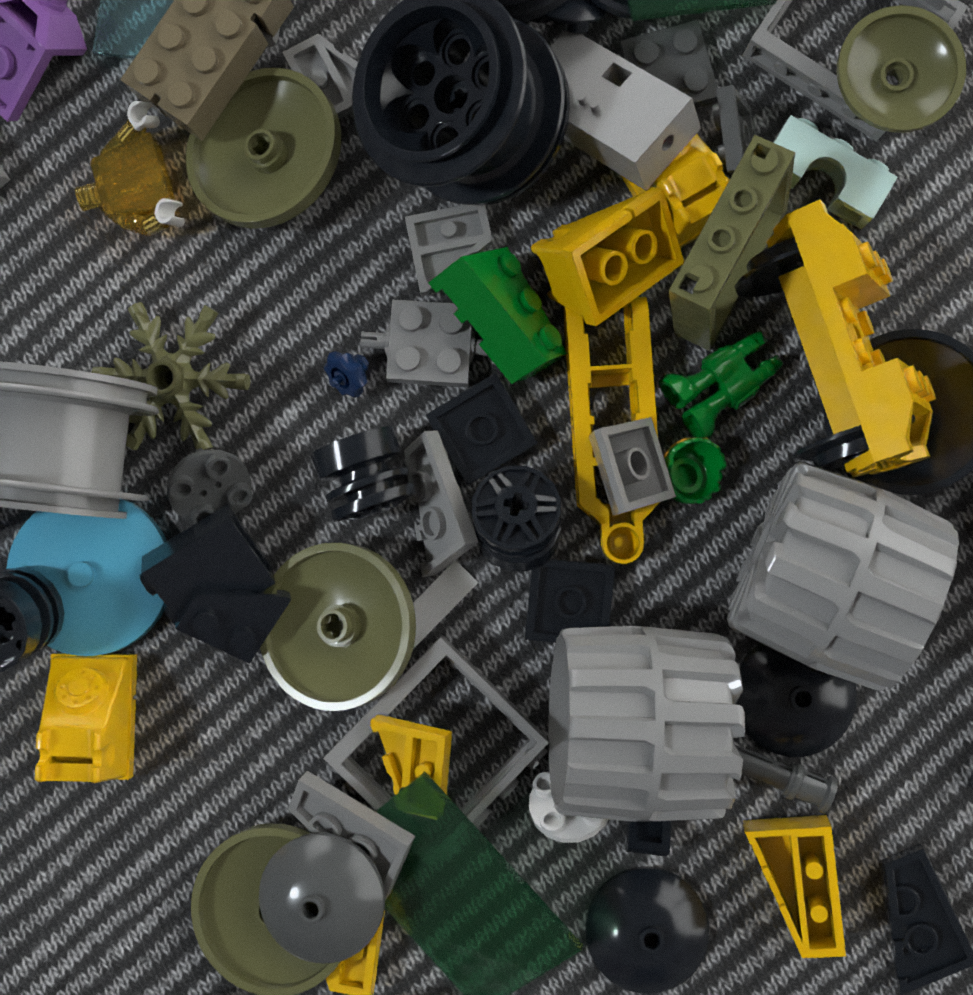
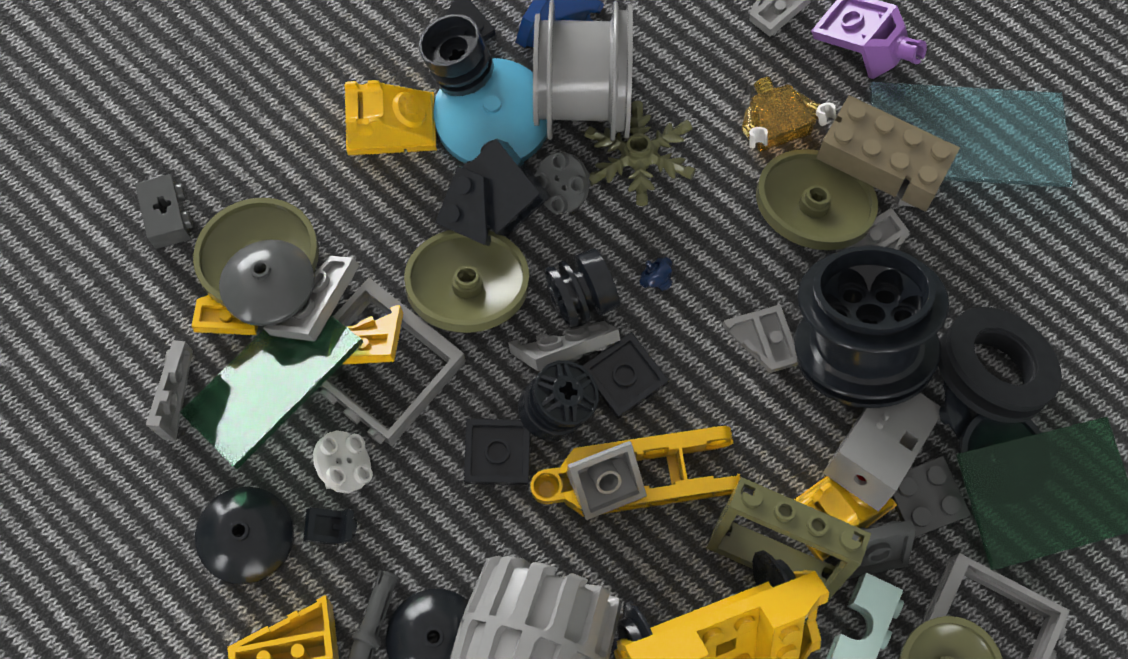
camera: 80 degrees right, 15 degrees down
light grey plate [361,299,488,387] -> none
white sticker [413,560,478,649] -> none
green wedge [428,247,568,384] -> none
yellow piece [531,187,684,326] -> none
light grey wheel [548,626,745,822] -> none
green piece [659,331,783,439] -> none
green hair [664,437,726,504] -> none

